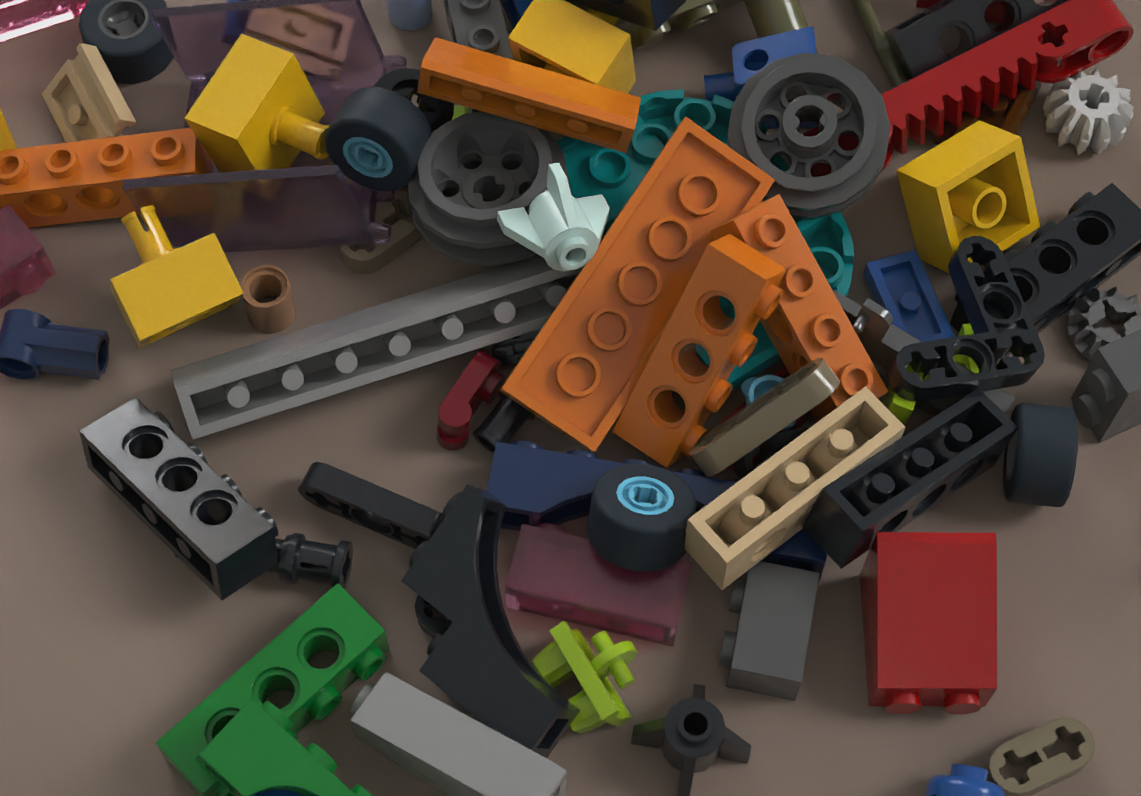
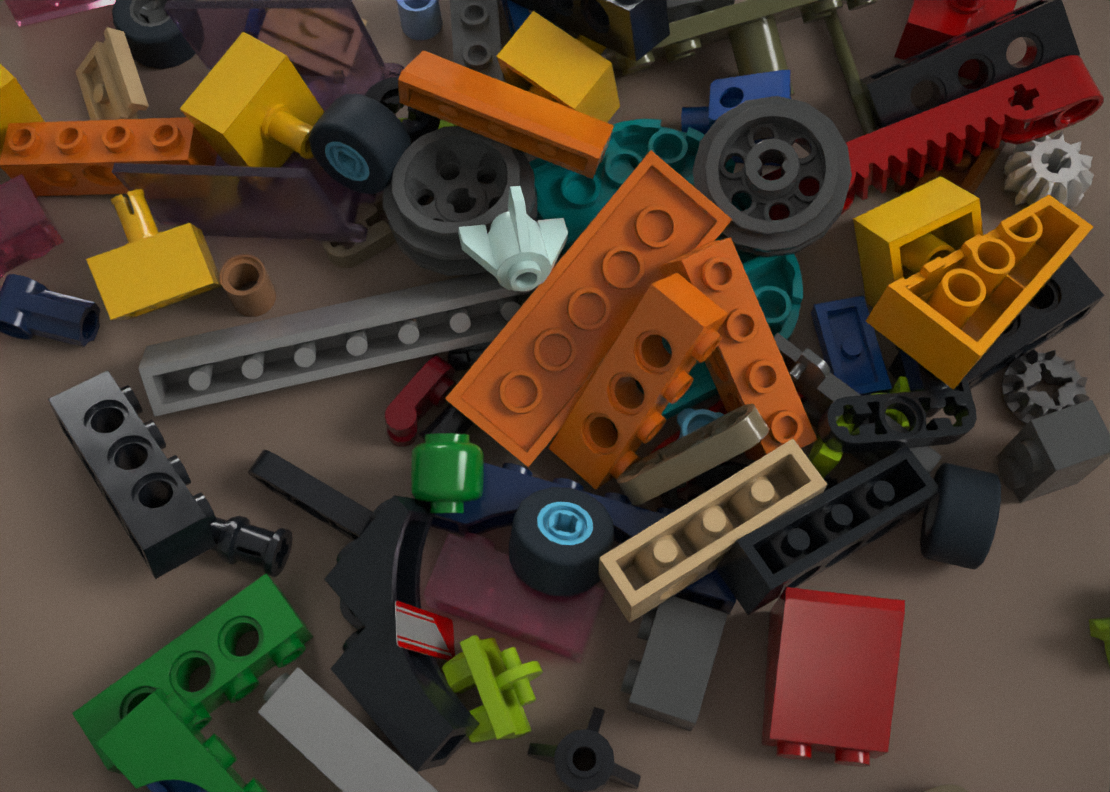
camera: 10 degrees right, 5 degrees up
none -> sticker [395,601,455,661]
none -> green head [411,433,484,513]
none -> light orange wedge [865,195,1094,390]

